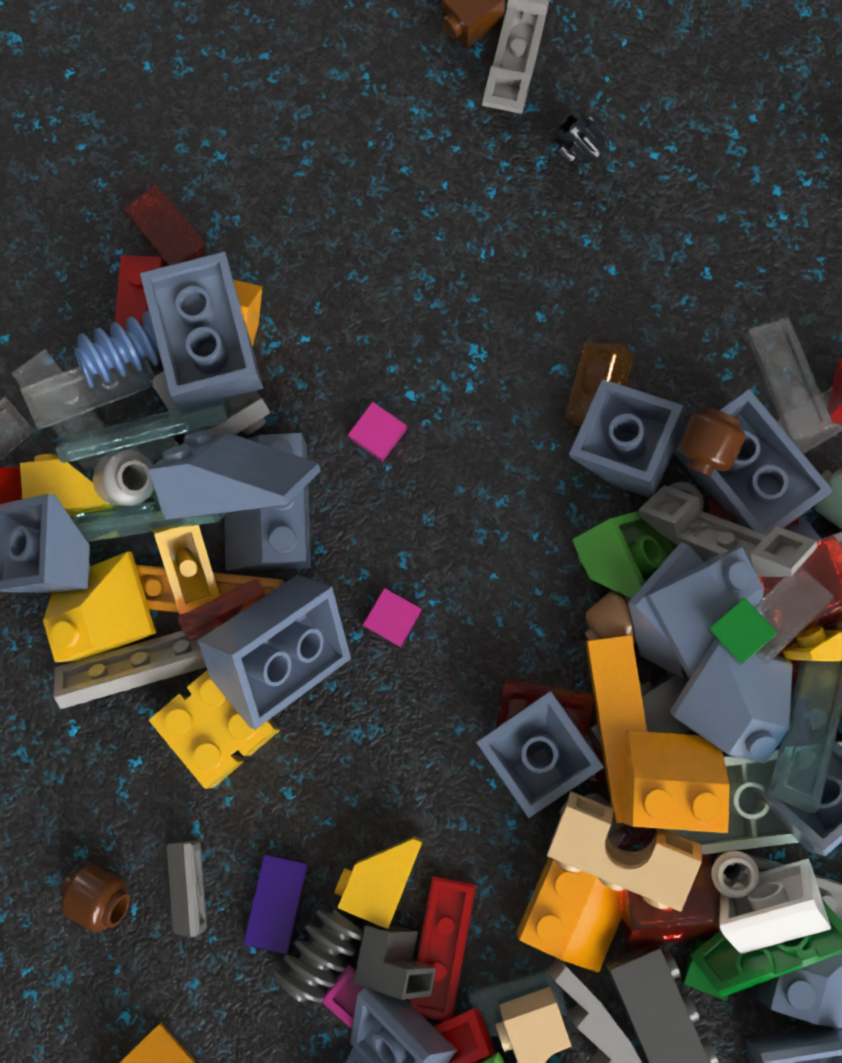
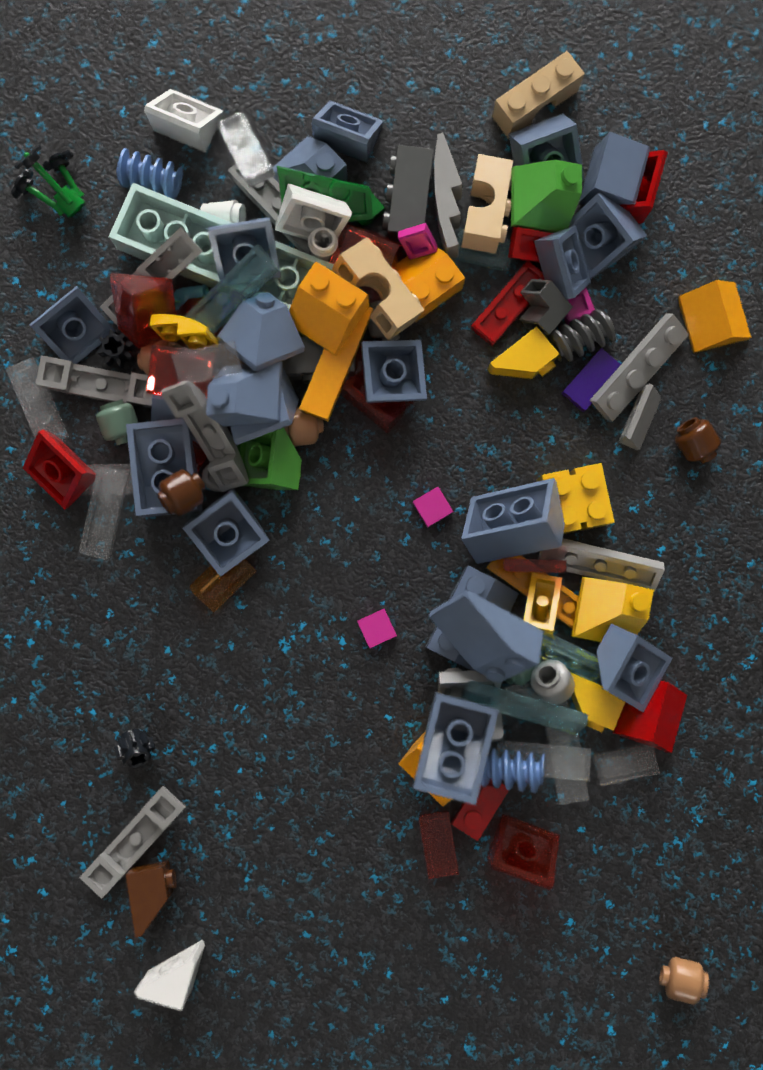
camera: 160 degrees left, 5 degrees up
green tile [707,597,778,665] -> none
none -> dark pink tile [398,223,438,260]
none -> clear red slope [487,814,560,890]
none -> light grey plate [590,313,689,422]

